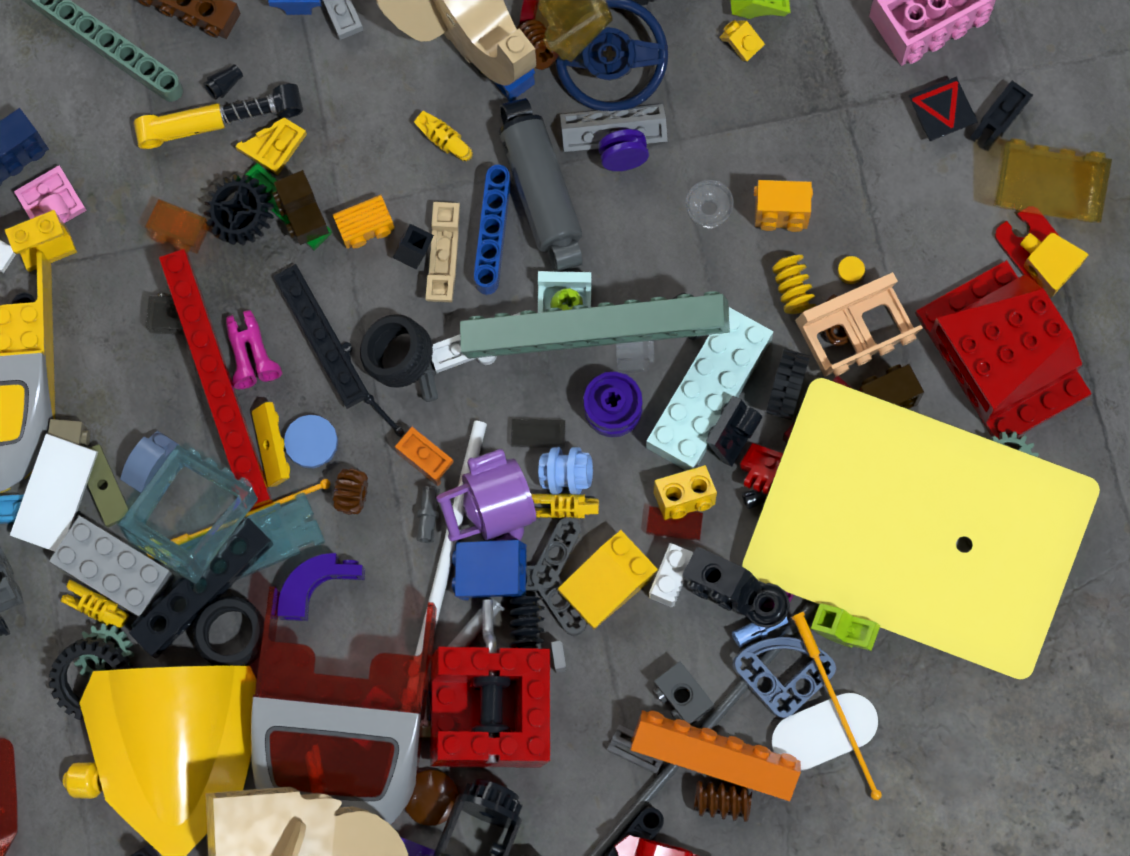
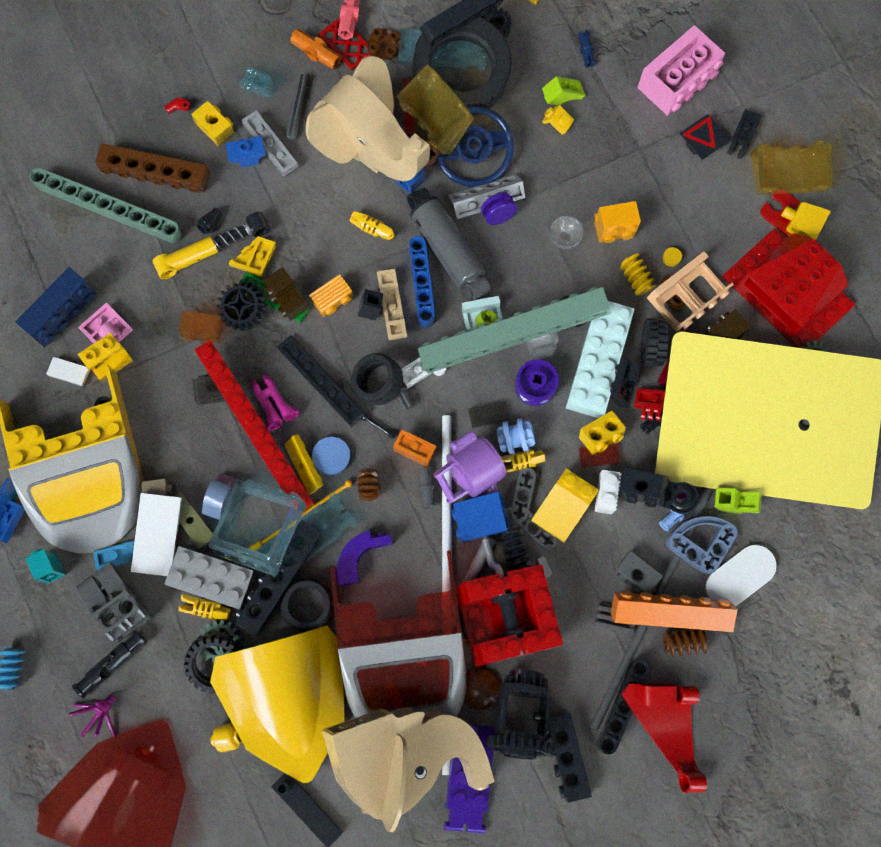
camera: 20 degrees left, 0 degrees up
light orange piece [791,611,882,800] -> none

